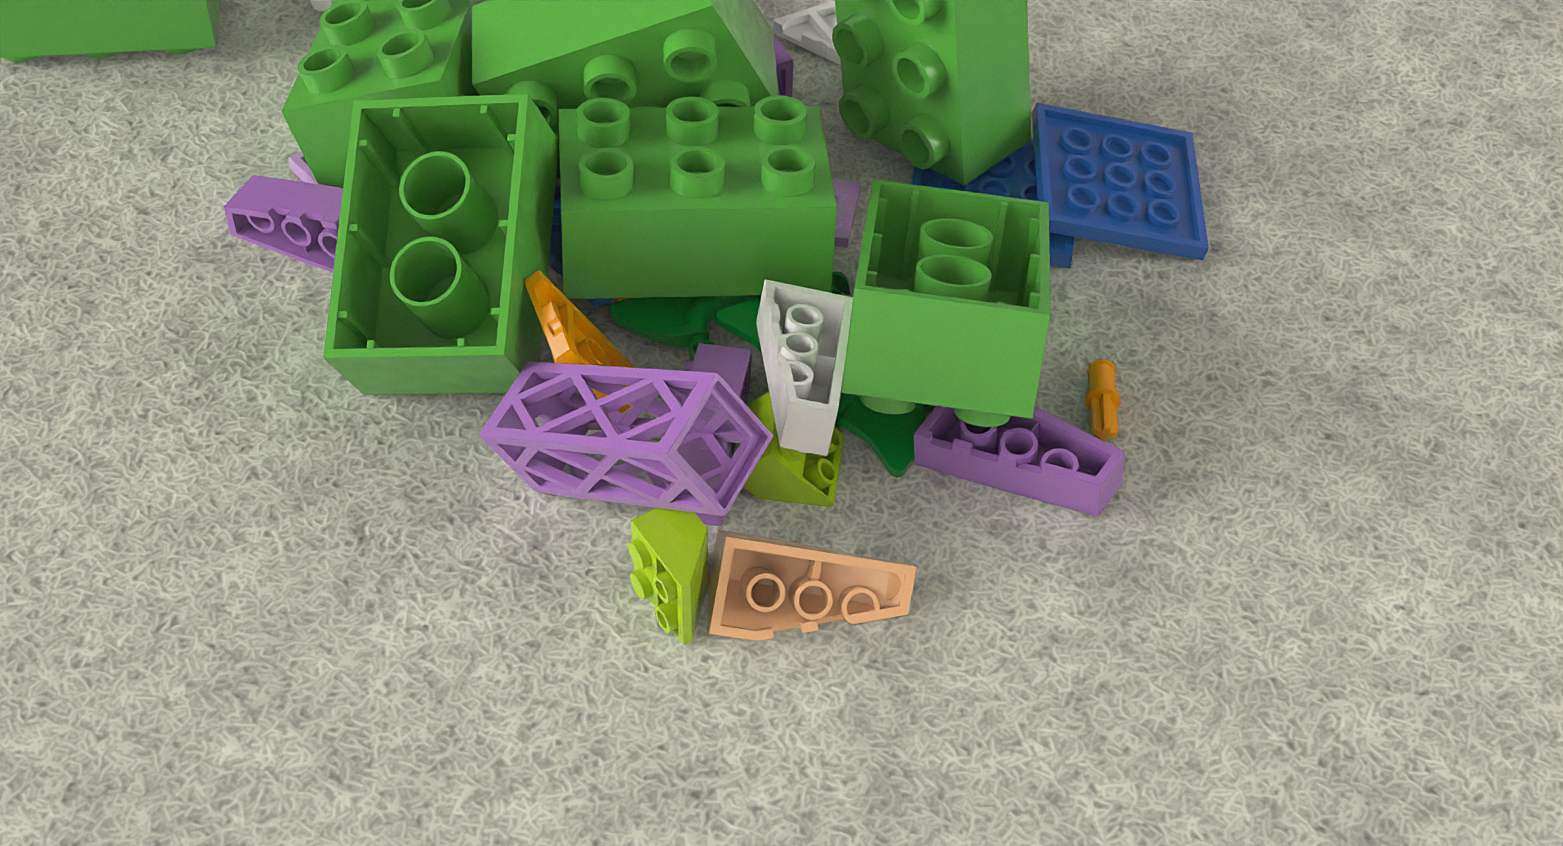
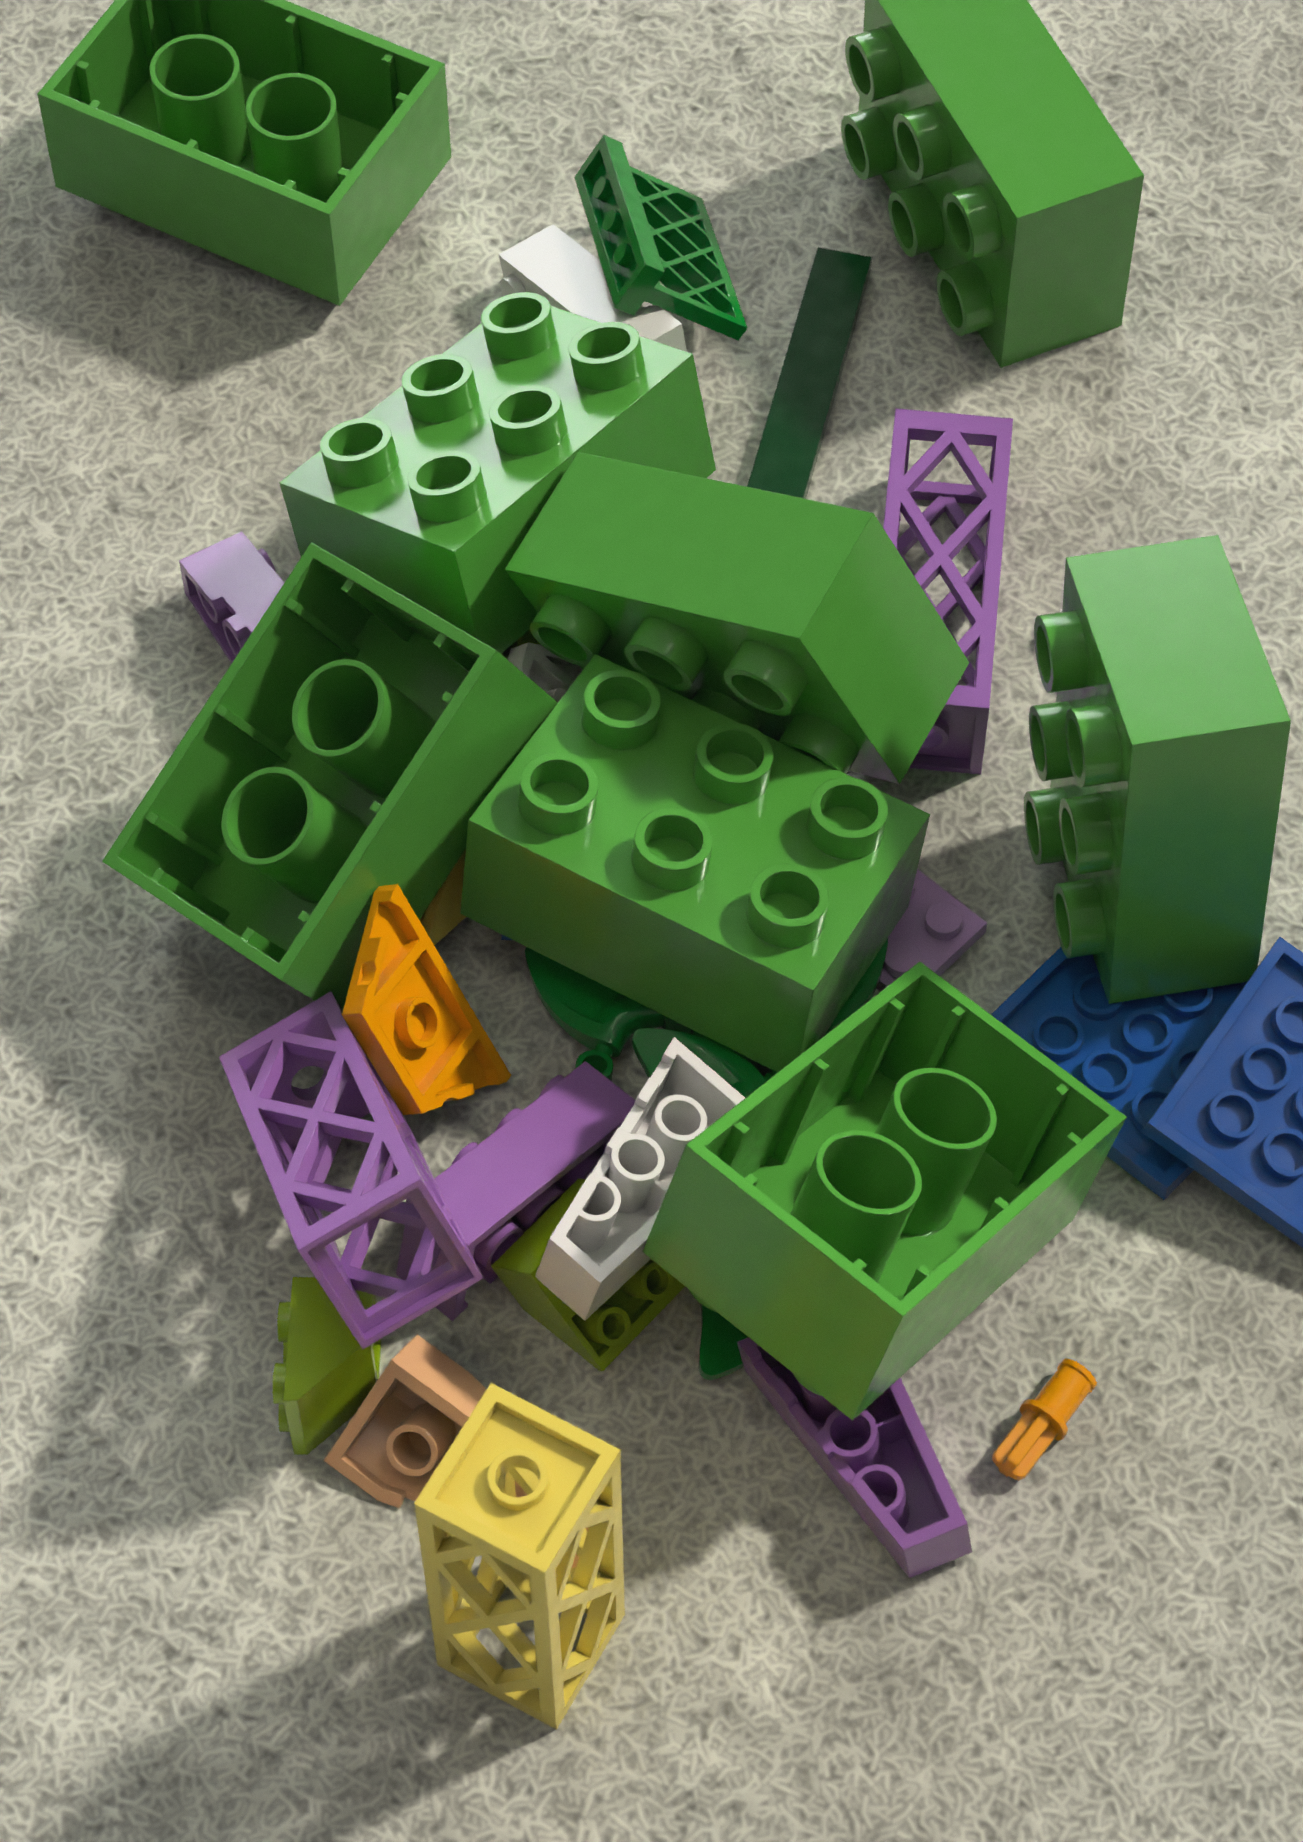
camera: 35 degrees right, 10 degrees up
none -> light yellow piece [414,1383,625,1730]

